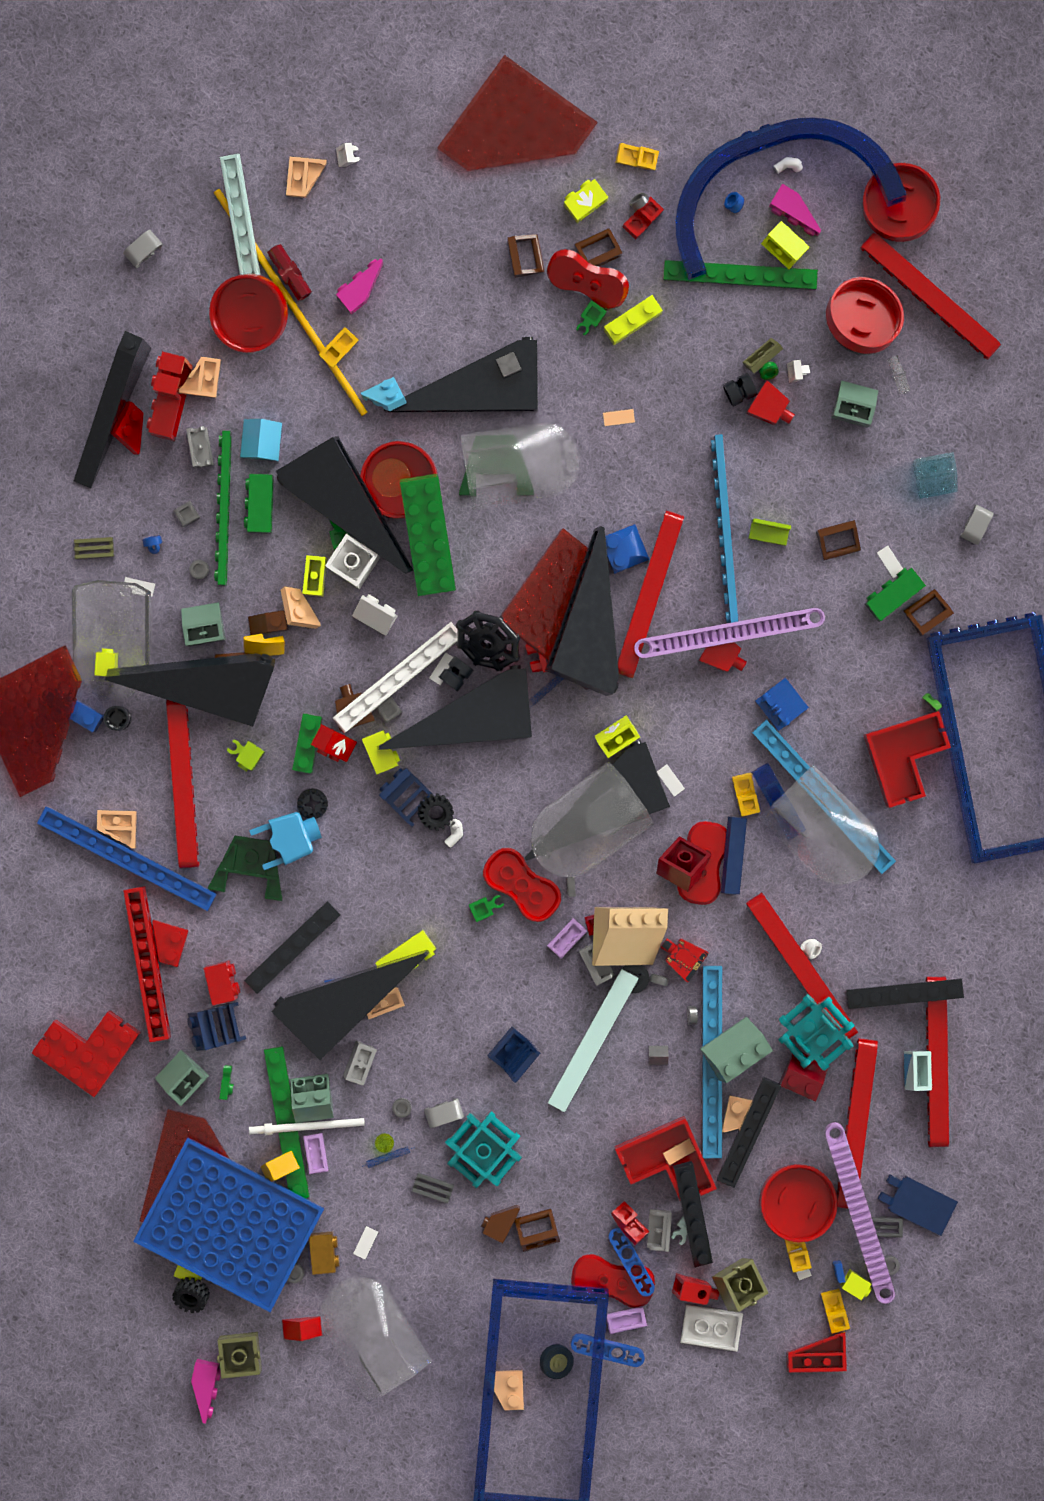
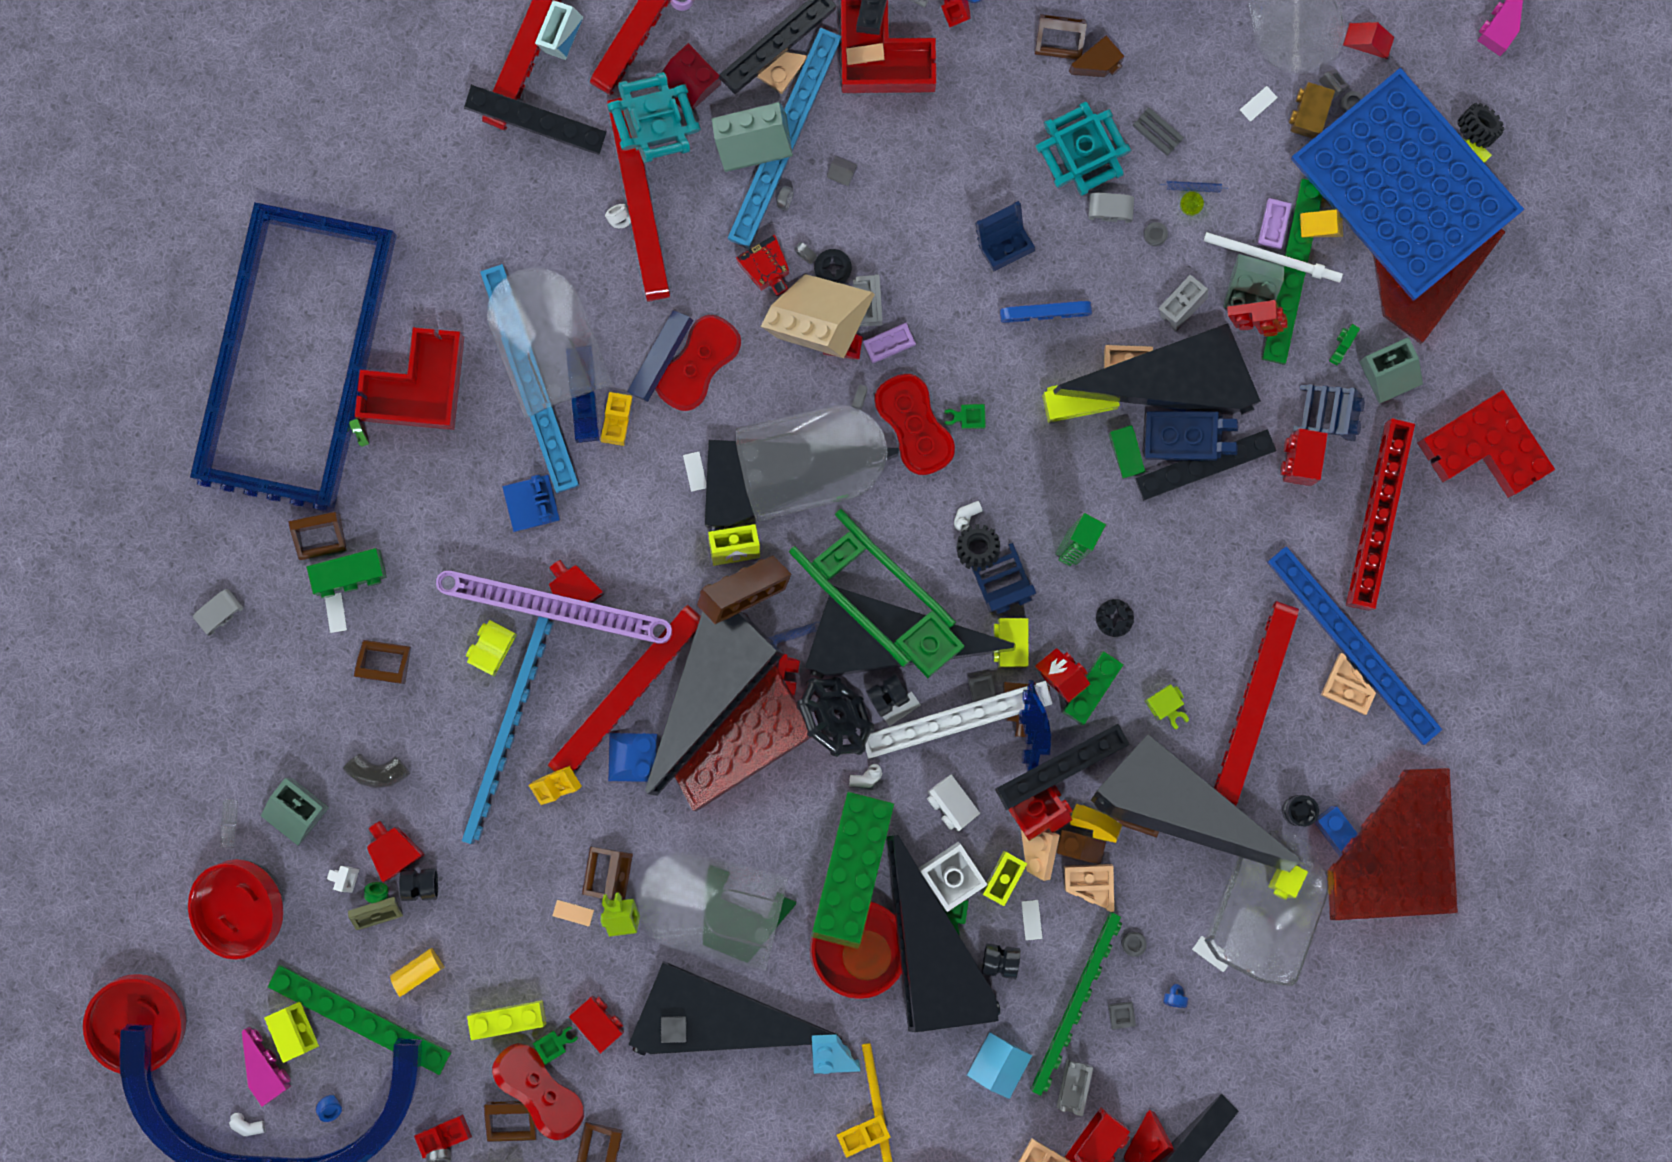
camera: 160 degrees left, 5 degrees down
olive tile [74,537,114,559] -> none
red wing [152,920,189,967] -> none
sand green slope [181,602,226,647] -> none
dark green wing [208,835,283,901] -> none
olive brick [217,1332,262,1379] -> none
green brick [244,474,274,534] -> none
dark azure piece [249,812,322,870] -> none
light aqua tile [548,969,638,1112] -> none
dark red slope [656,836,712,892] -> none
lime panel [748,518,791,546] -> none
red beam [860,233,1001,360] -> none
clear light blue slope [912,452,958,499] -> none
none -> clear smoke cylinder [343,754,411,789]
none -> yellow brick [390,947,445,997]
none -> neon yellow brick [466,620,517,677]
none -> yellow slope [528,766,582,805]
none -> red brick [569,995,624,1054]
none -> reddish brown tile [582,846,633,901]
none -> lime brick [600,893,640,937]
none -> reddish brown brick [697,555,792,624]
none -> green plate [789,509,964,679]
none -> white arm [849,764,882,788]
none -> black wheel [982,943,1021,980]
none -> black plate [995,724,1130,810]
none -> blue beam [1000,301,1092,323]
none -> red plate [1008,785,1073,841]
none -> clear blue slope [1019,680,1051,771]
none -> white window [1022,900,1042,940]
none -> green brick [1055,513,1106,567]
none -> light nougat wing [1064,864,1114,912]
none -> green slope [1108,425,1145,479]
none -> dark blue tile [1145,412,1239,461]
none -> red plate [1227,300,1288,336]
none -> flat silver slope [1319,69,1349,99]

